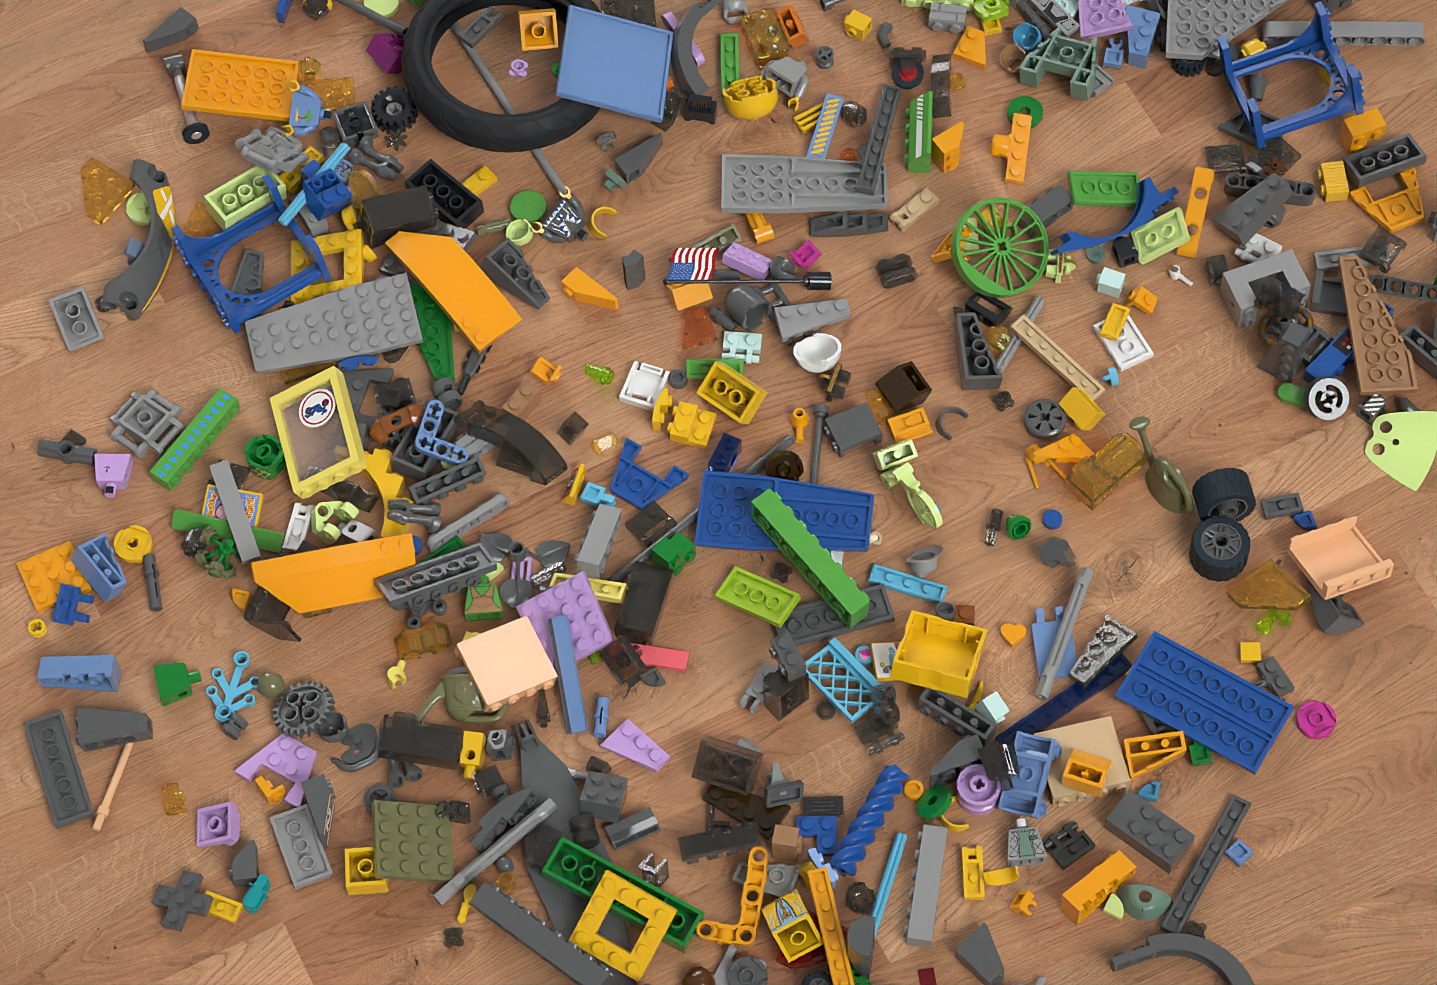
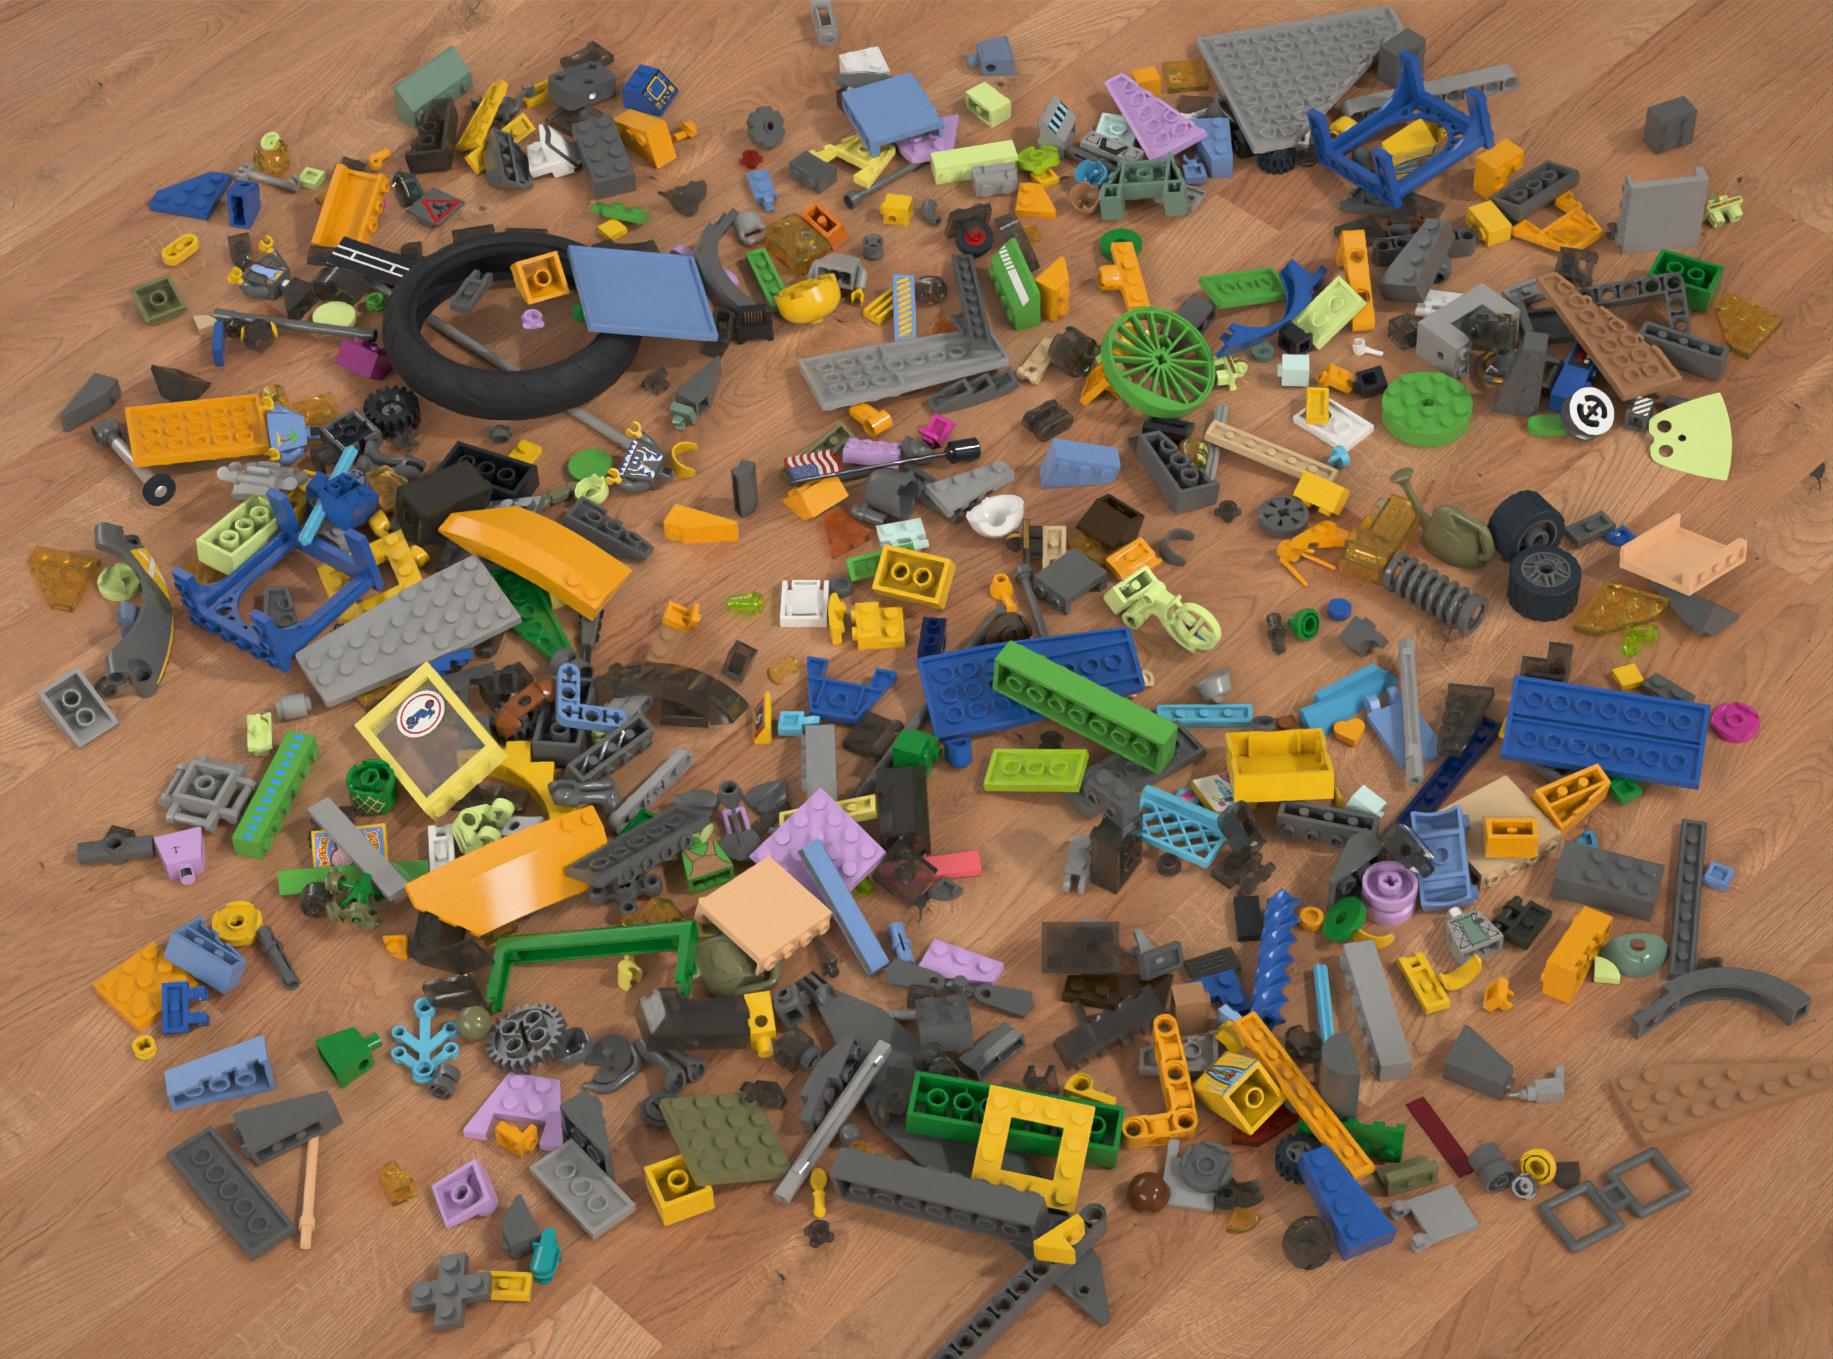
camera: 20 degrees left, 15 degrees down
none -> clear smoke slope [151,365,211,403]
none -> yellowish green hips [247,712,273,757]
none -> light grey brick [275,692,312,720]
none -> clear smoke wing [422,974,489,1011]
none -> green piece [487,920,698,1014]
none -> dark grey plate [488,424,512,444]
none -> dark grey piece [885,958,1034,1018]
none -> blue plate [944,737,973,768]
none -> medium blue wedge [1039,438,1121,489]
none -> tan plate [1042,526,1066,570]
none -> clear smoke brick [1048,326,1101,378]
none -> yellow plate [1064,1073,1116,1105]
none -> black tile [1233,895,1262,942]
none -> dark azure wedge [1299,663,1398,736]
none -> black brick [1352,365,1388,400]
none -> bright green piece [1381,372,1473,447]
none -> yellow slope [1382,119,1438,181]
none -> dark grey piece [1382,551,1489,636]
none -> clear smoke brick [1520,641,1573,683]

